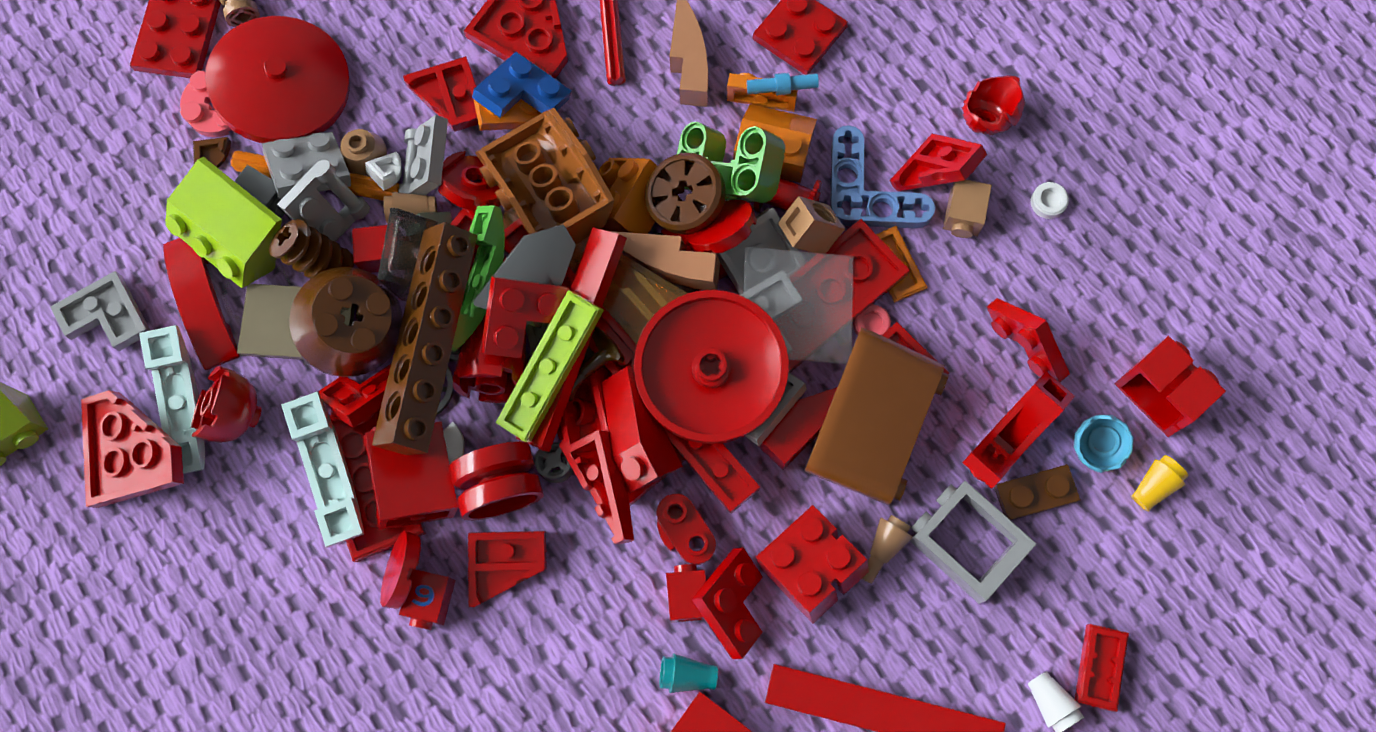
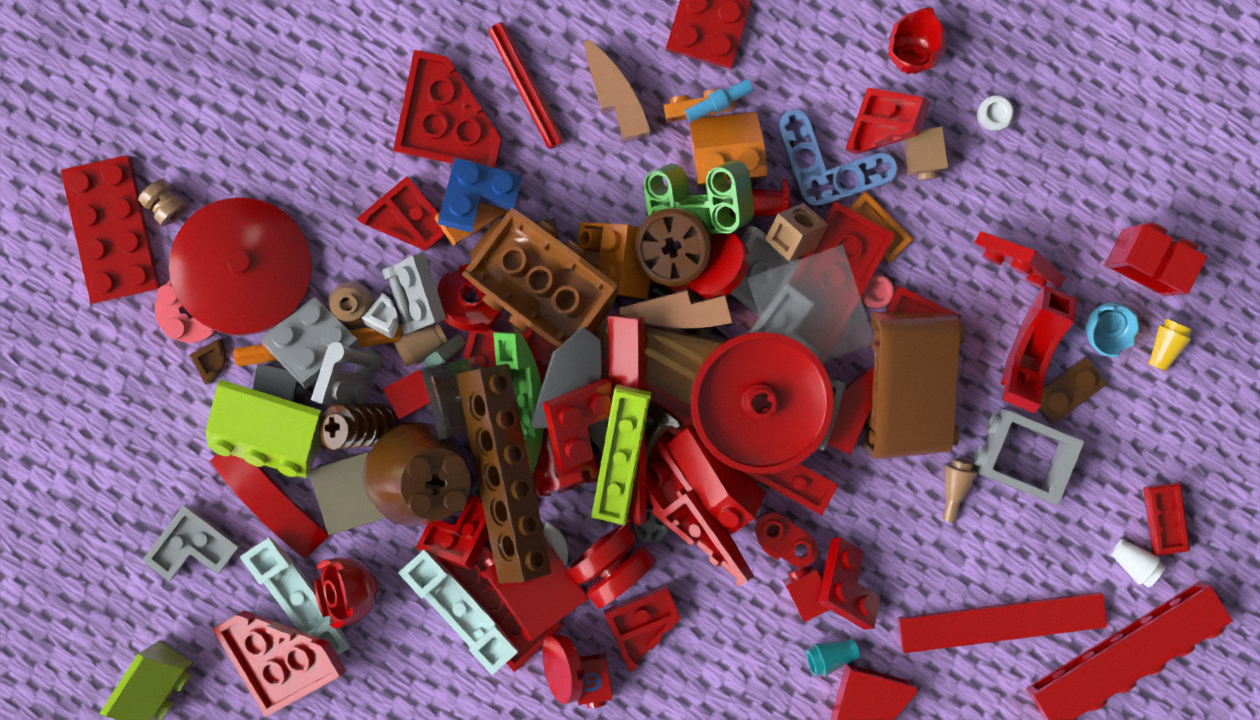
camera: 25 degrees left, 15 degrees up
red piece [756,505,869,624] -> none

